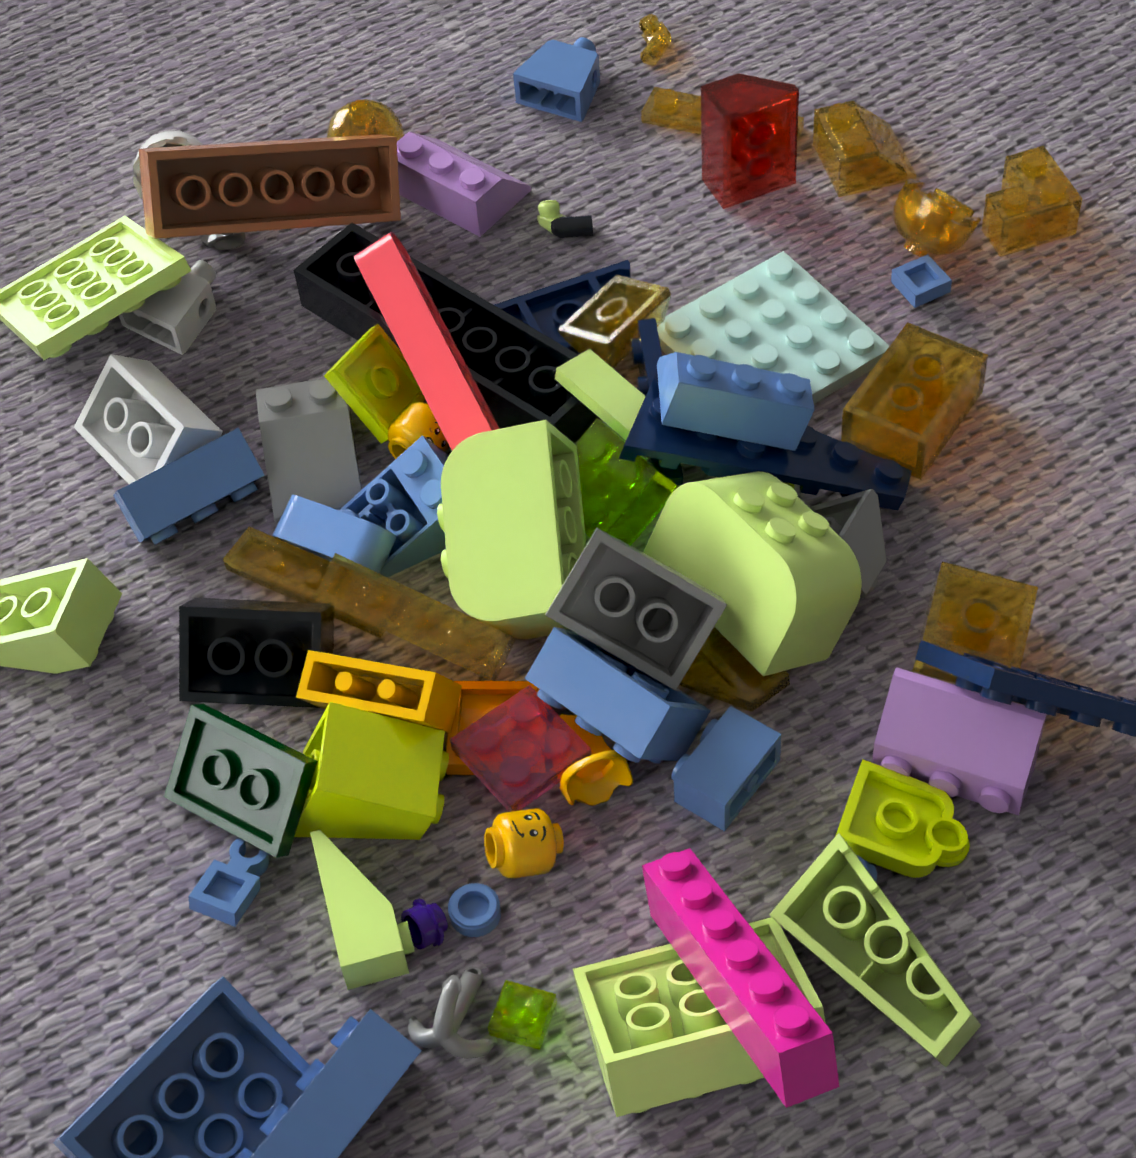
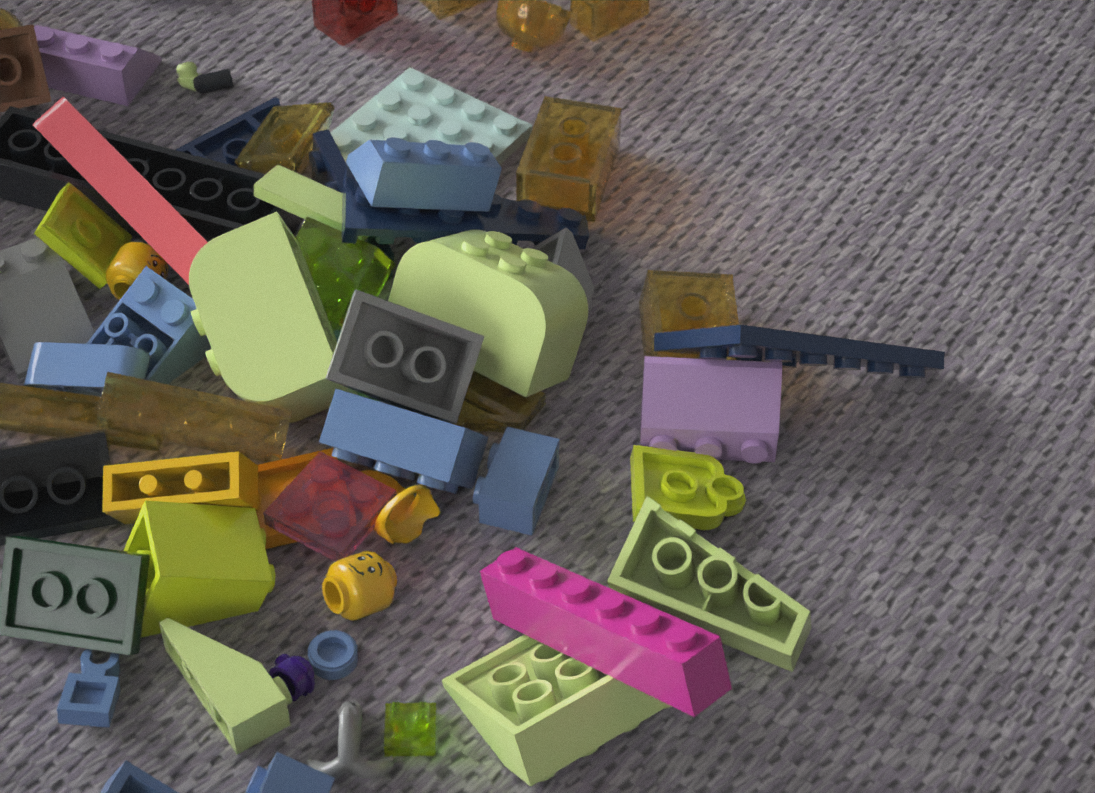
camera: 25 degrees left, 5 degrees down
medium blue plate [891,254,952,308] -> none

